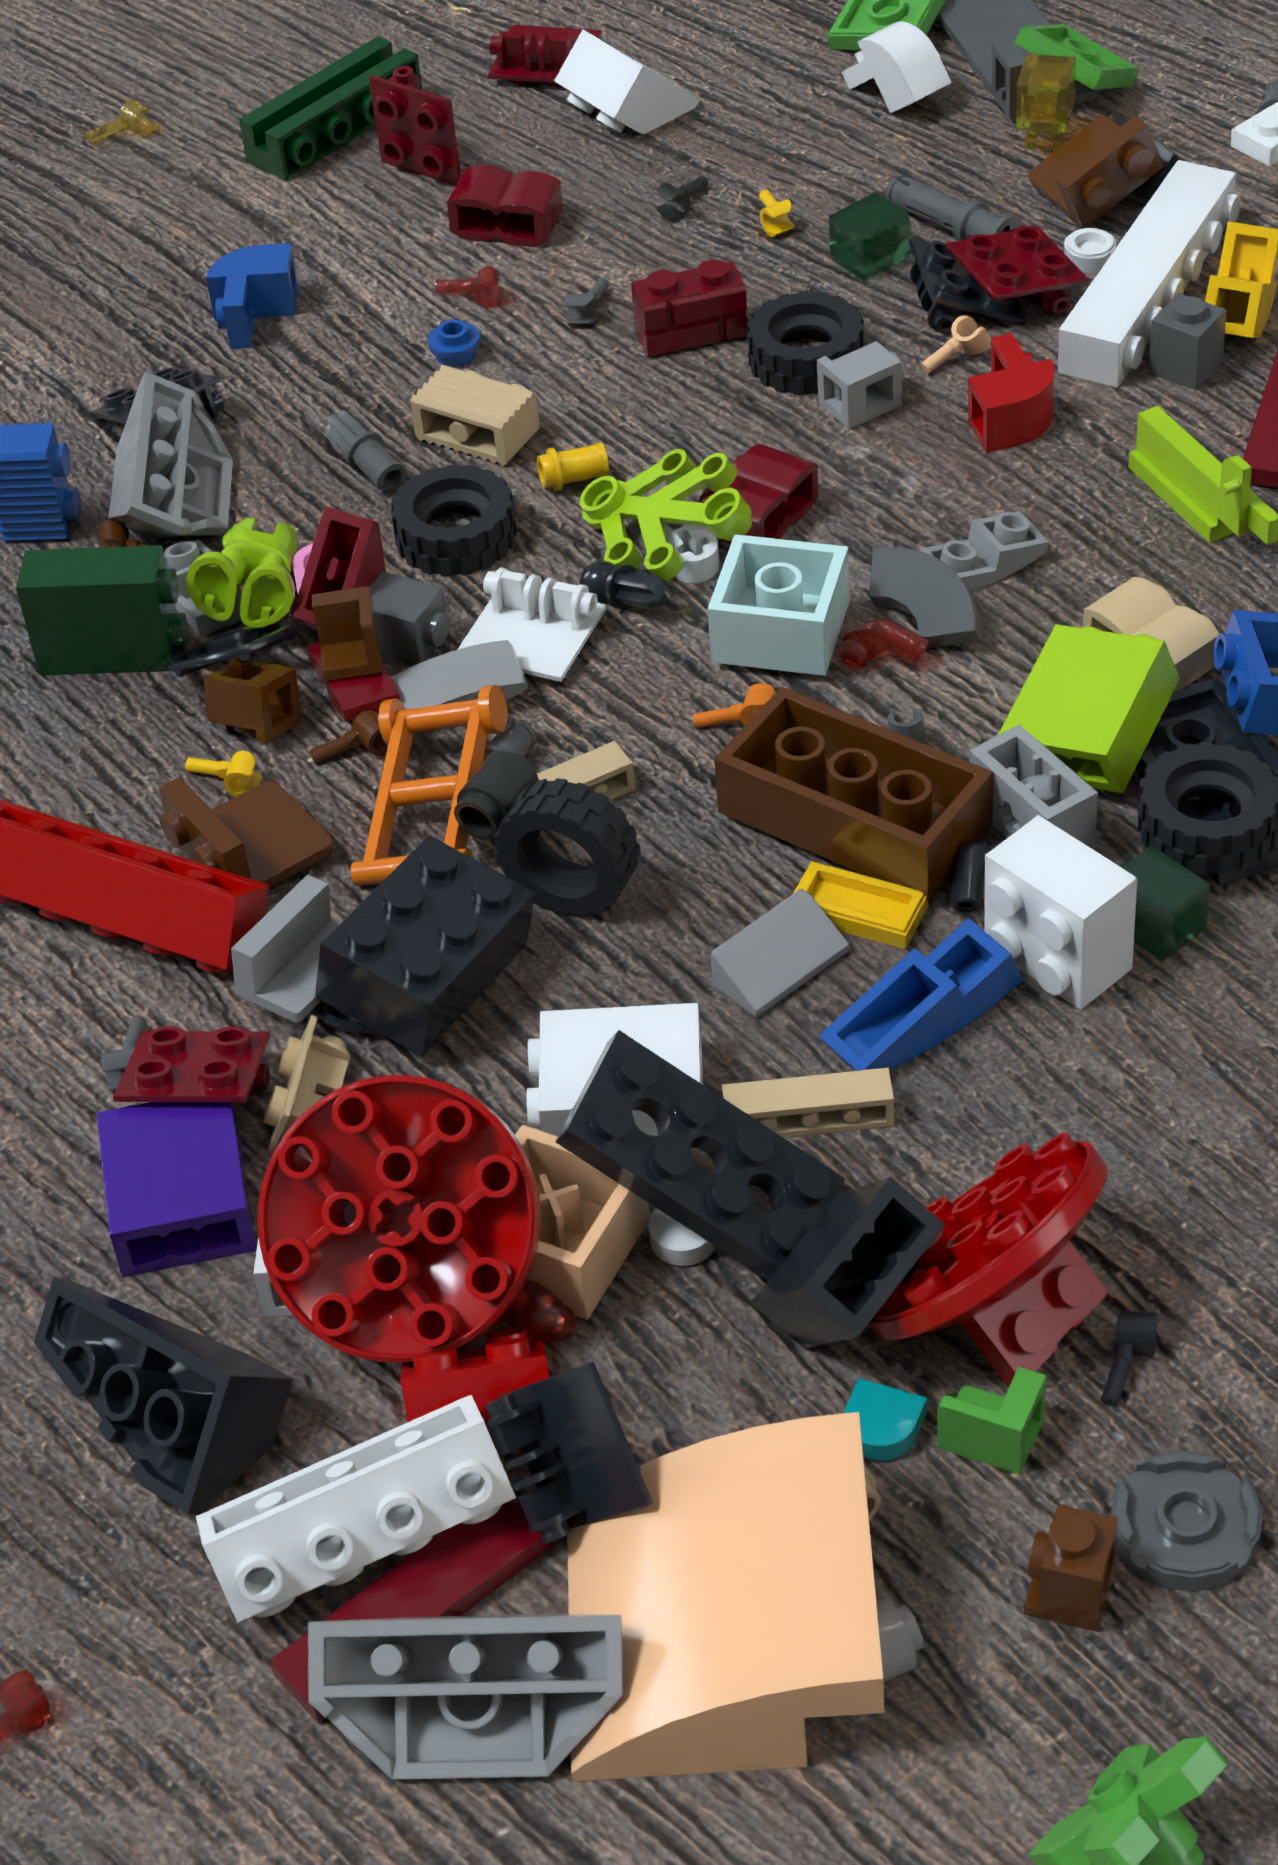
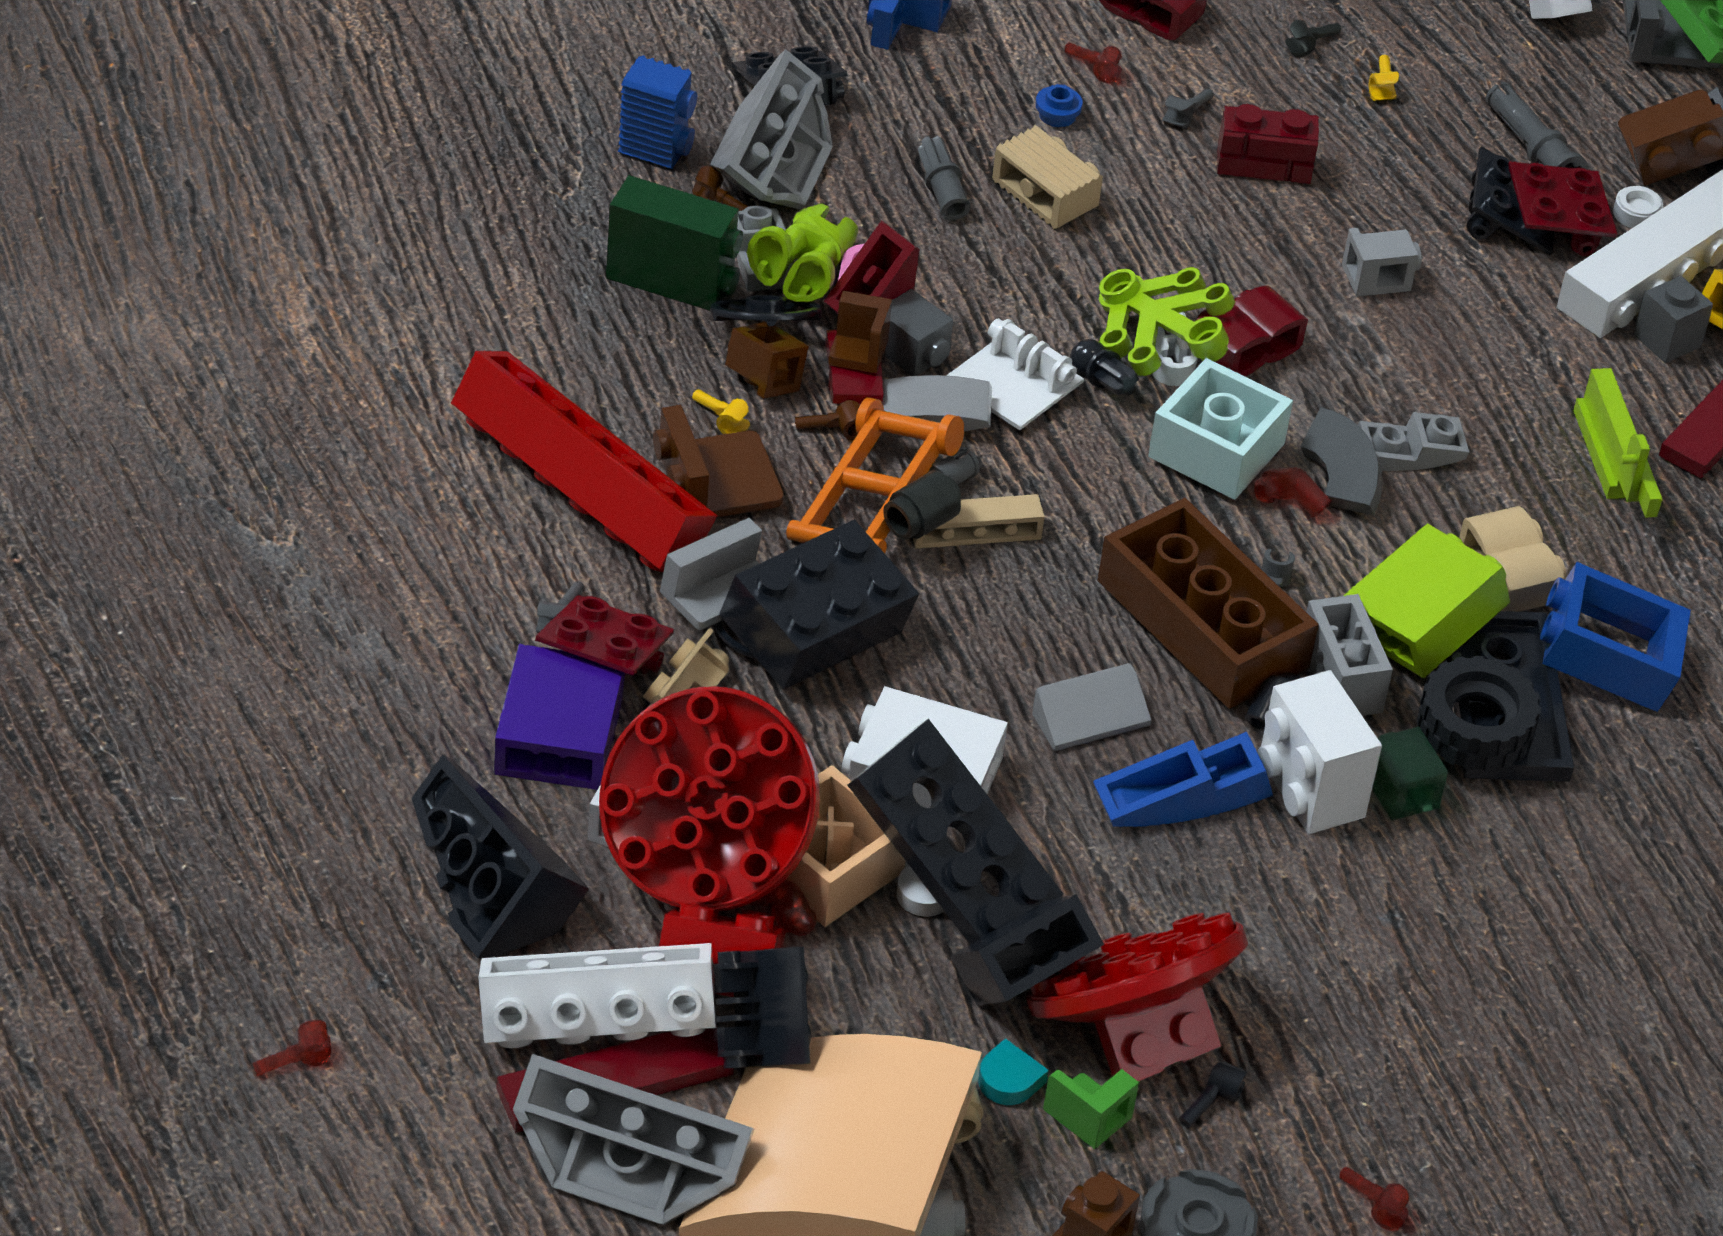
camera: 10 degrees right, 0 degrees up
black tyre [391,464,517,577] -> none
black tyre [494,778,641,917] -> none
yellow pin [537,442,609,491] -> none
orange hand [693,683,775,728] -> none
tan piece [722,1068,894,1138] -> none
black tyre [747,291,864,395] -> none
yellow tile [793,861,929,949] -> none
clear green brick [829,192,911,281] -> none
light nougat hand [920,316,991,374] -> none
red brick [968,333,1055,453] -> none
clear yellow brick [1016,54,1076,151] -> none

